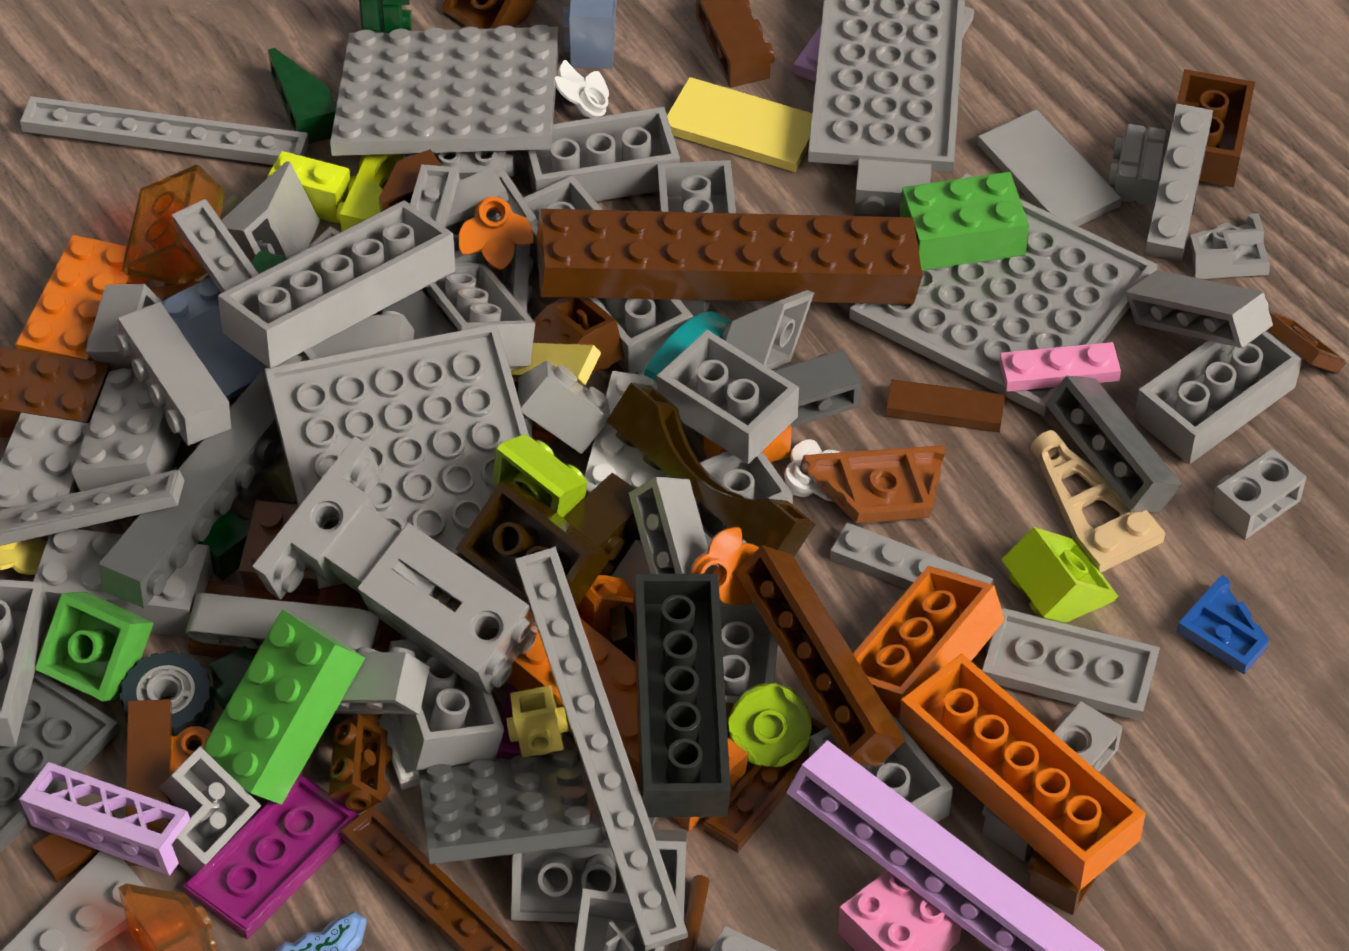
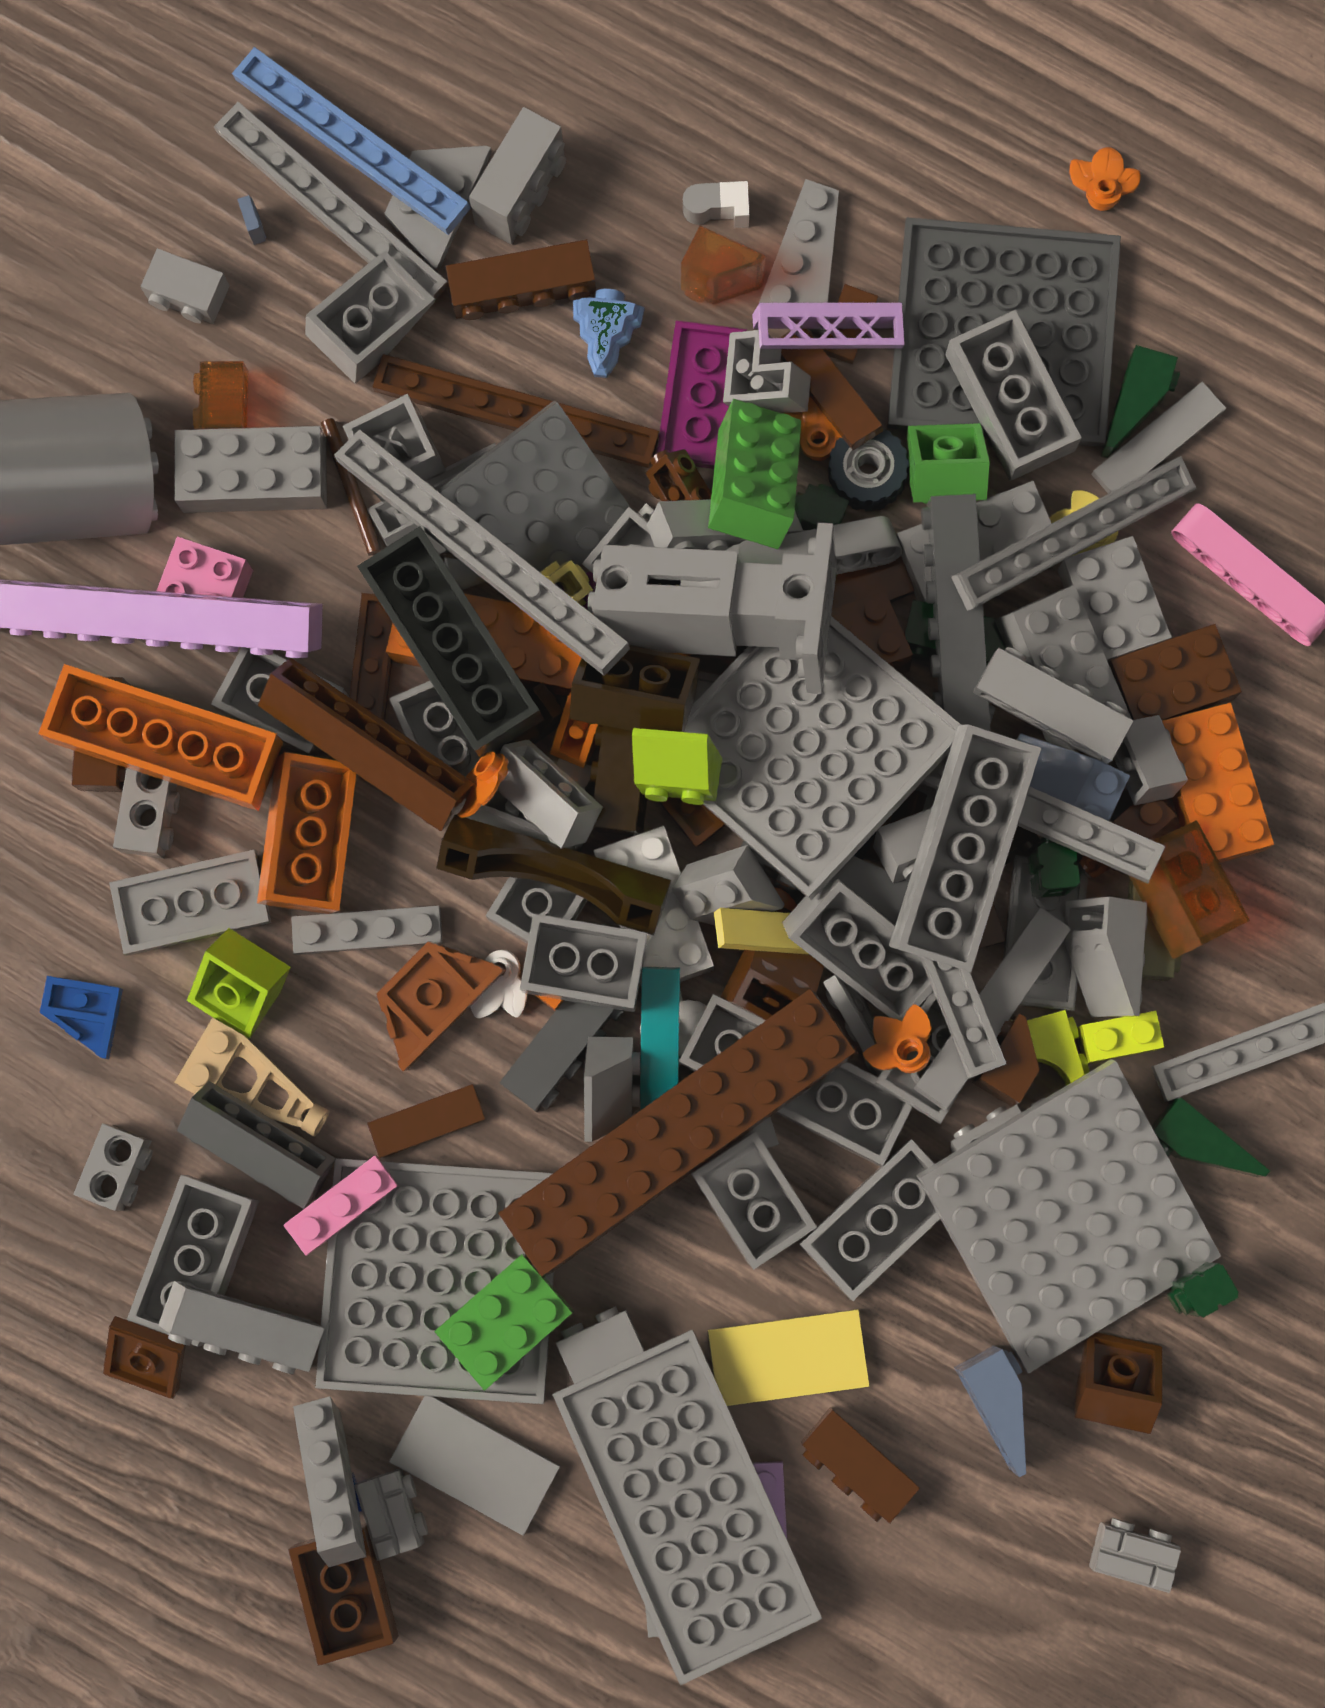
camera: 155 degrees right, 30 degrees up
white plate [555,60,609,118] -> none
lime tile [728,683,812,767] -> none
light grey slope [1190,213,1270,279] -> none

